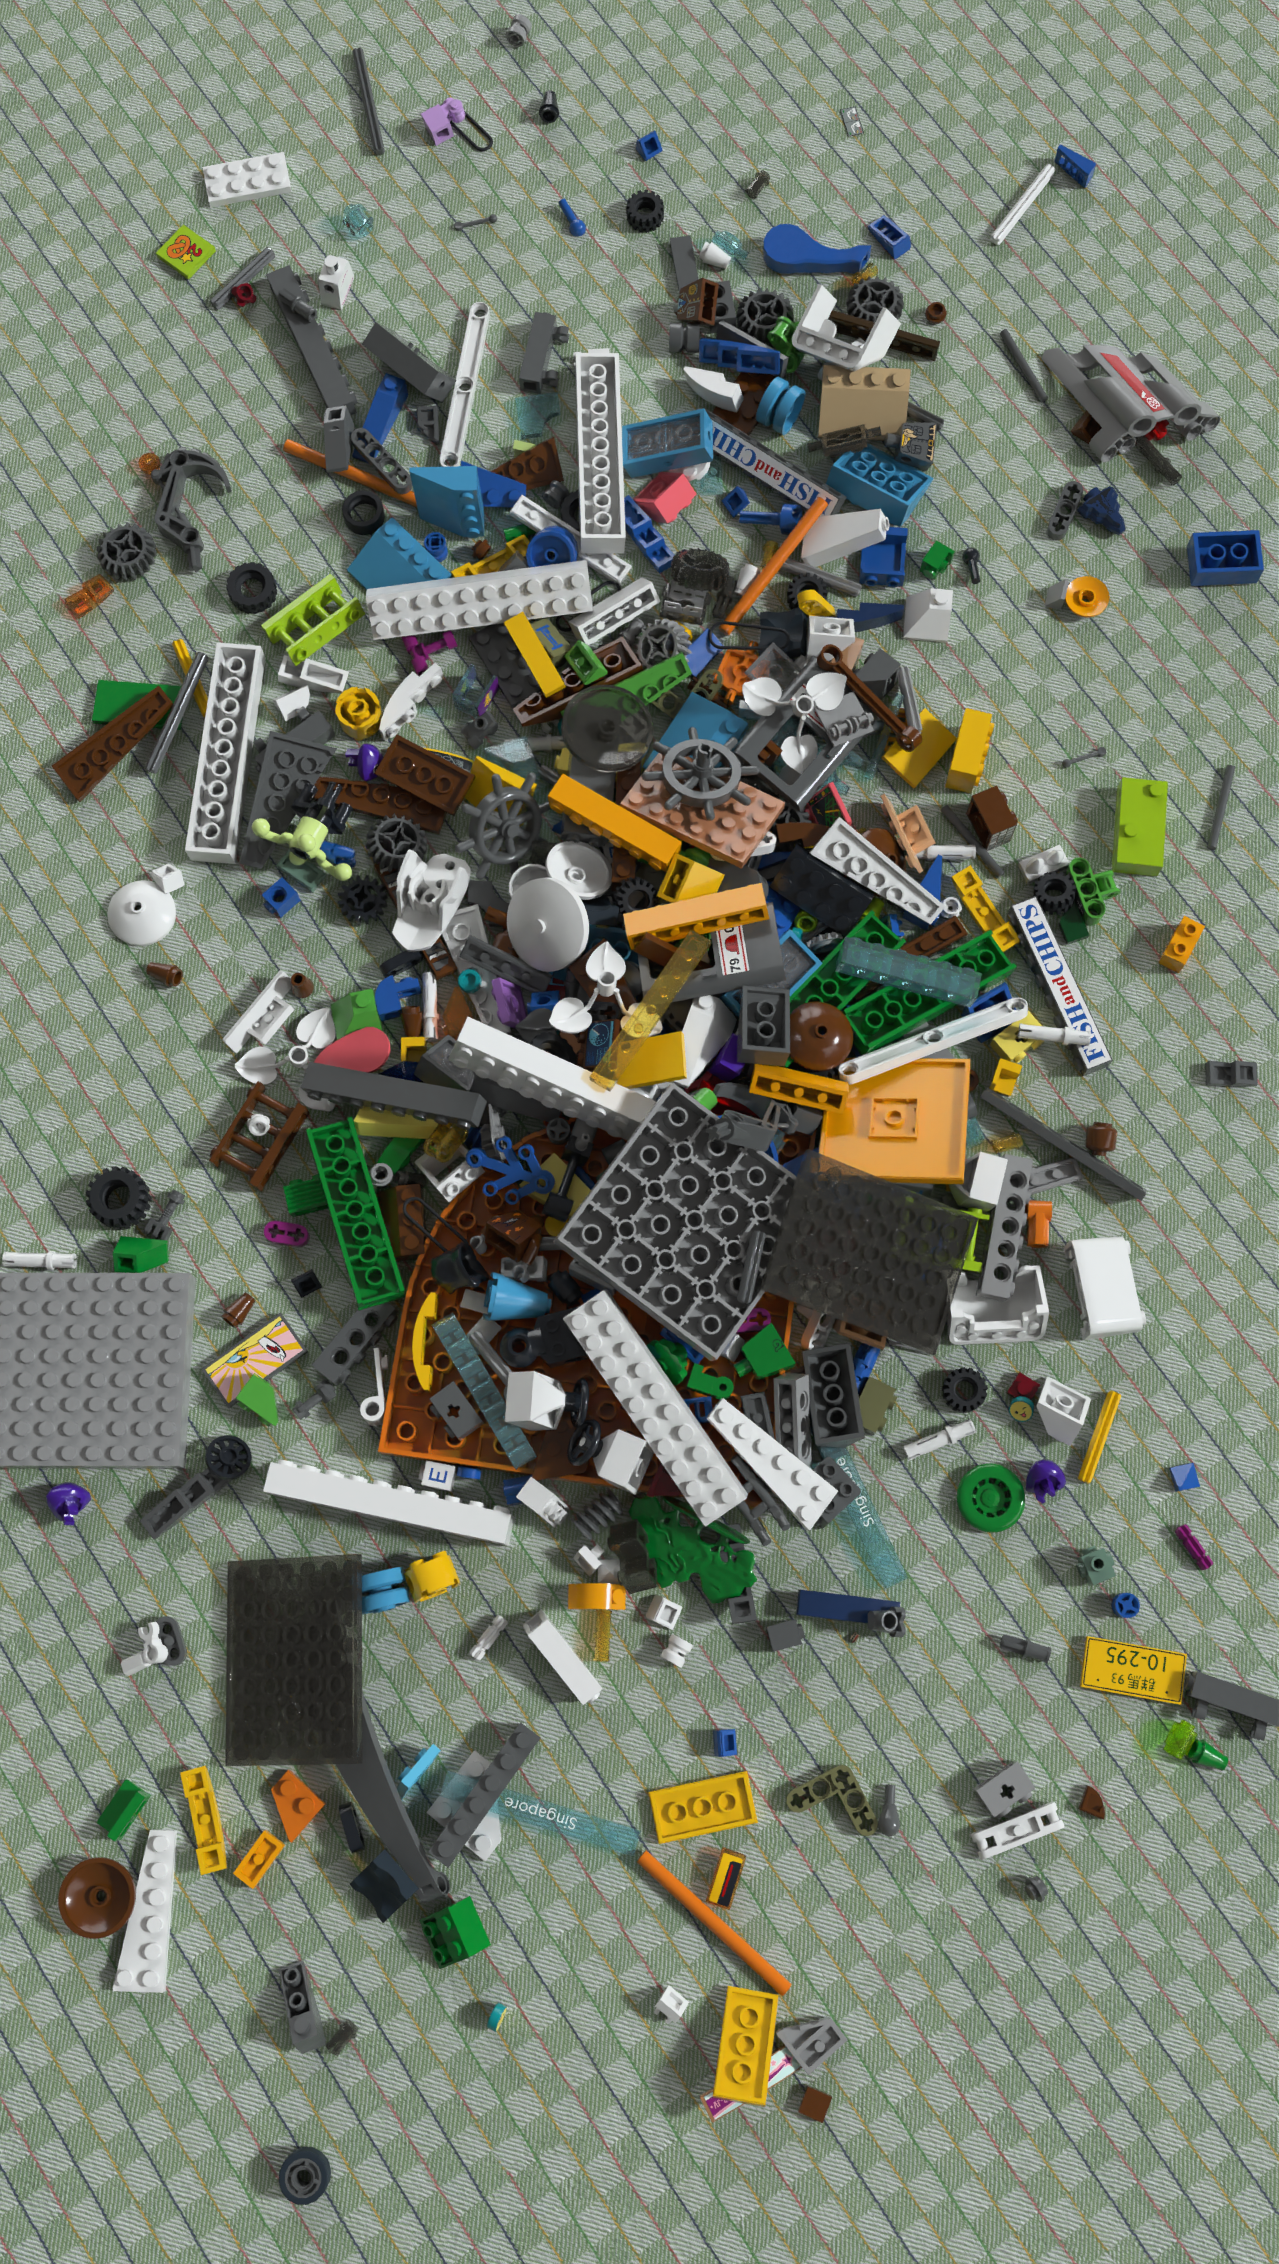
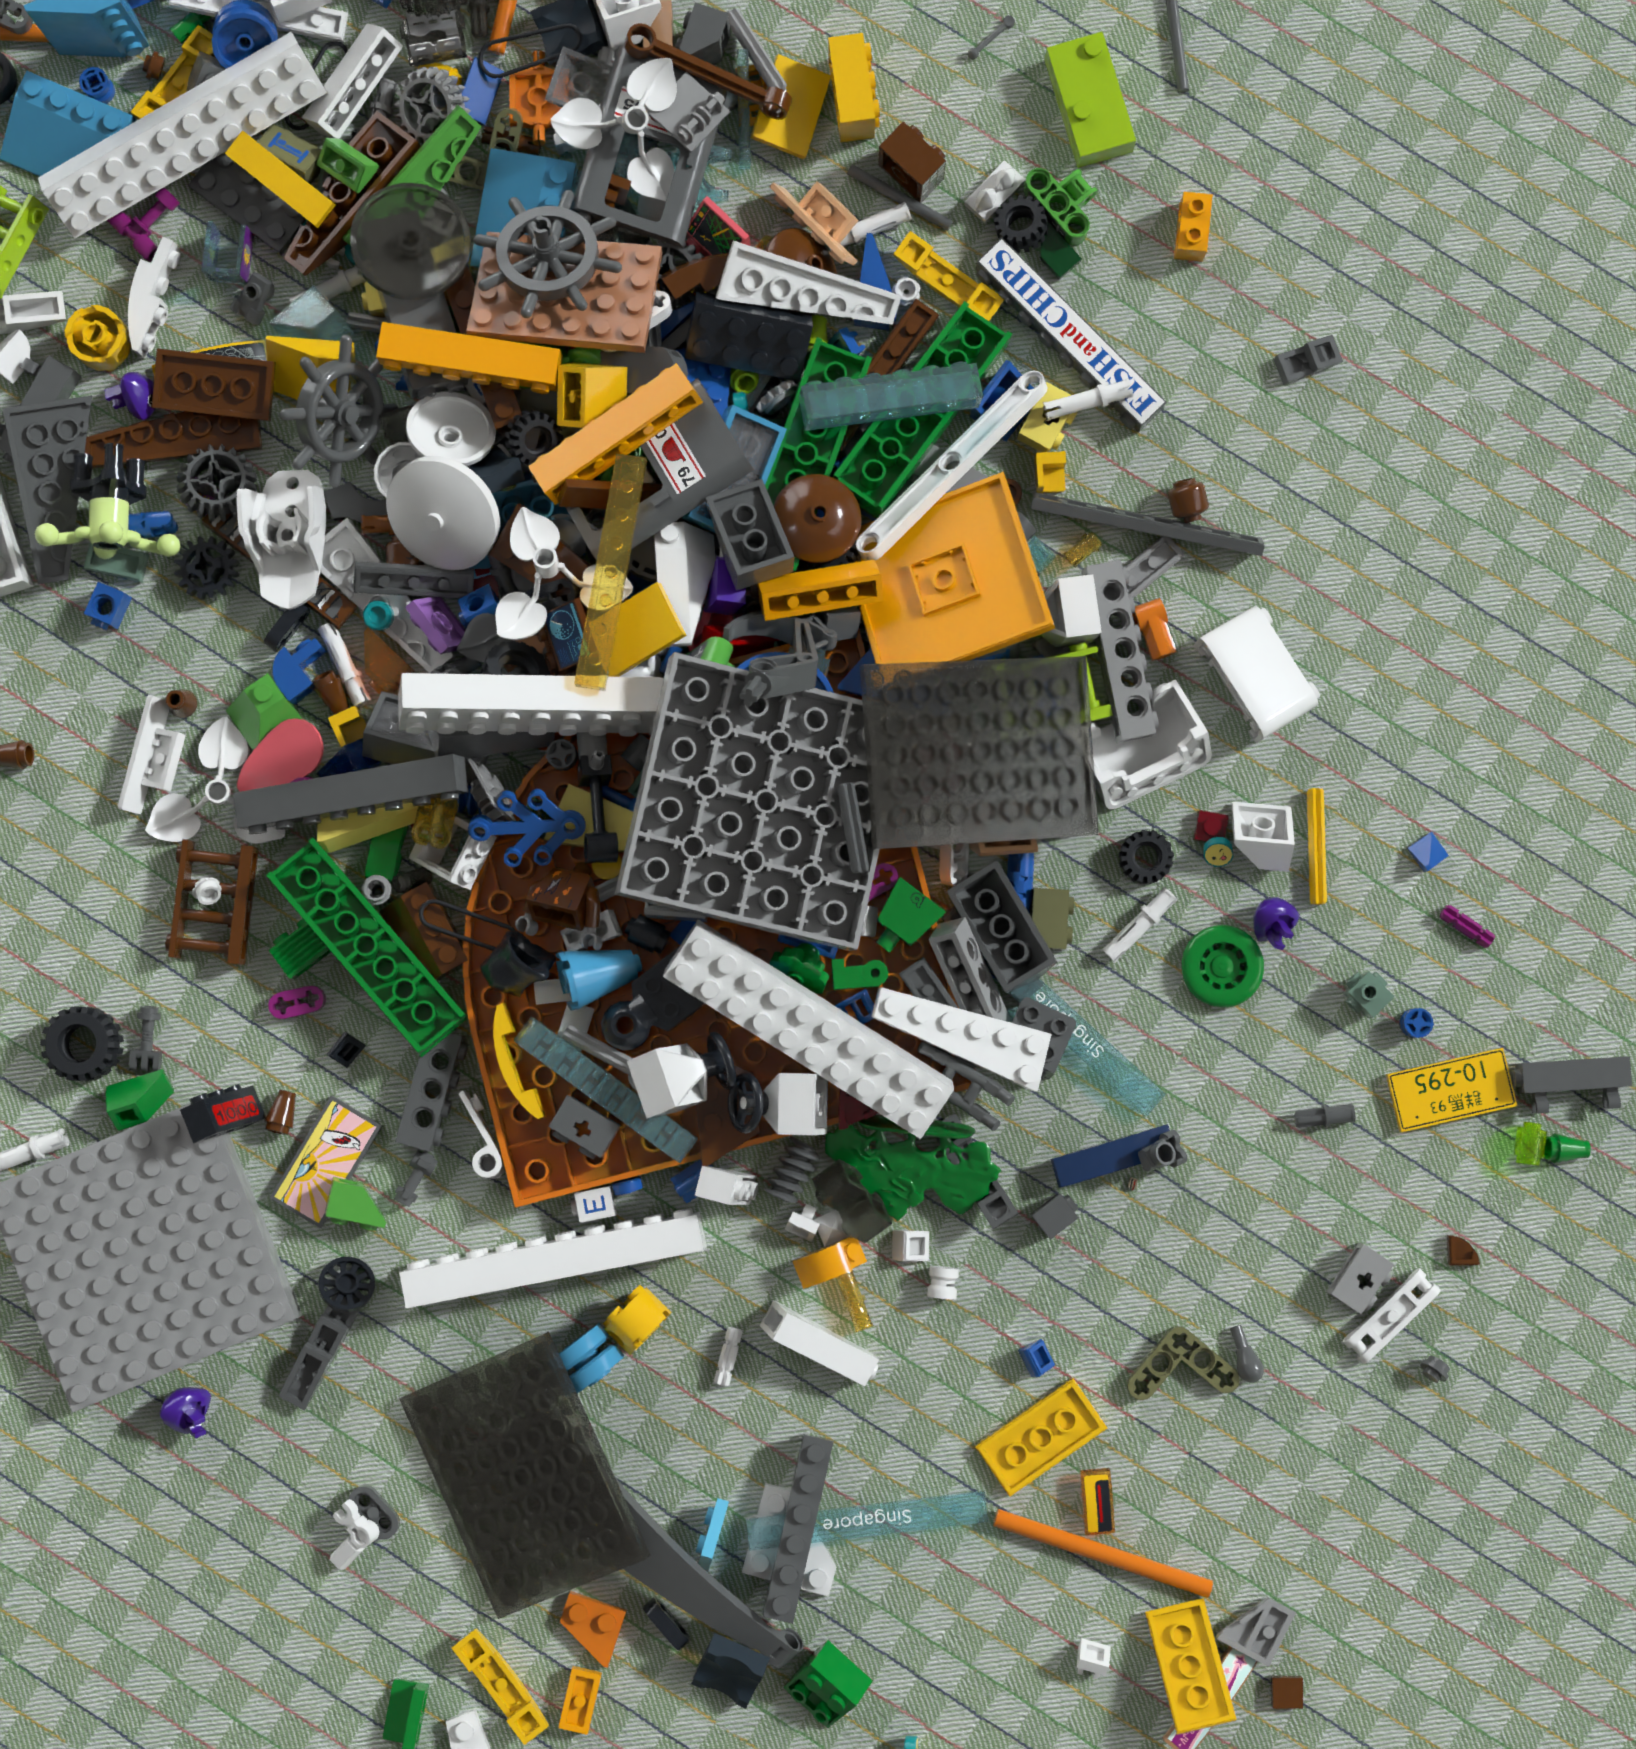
camera: 20 degrees left, 10 degrees up
none -> black brick [180,1084,266,1143]

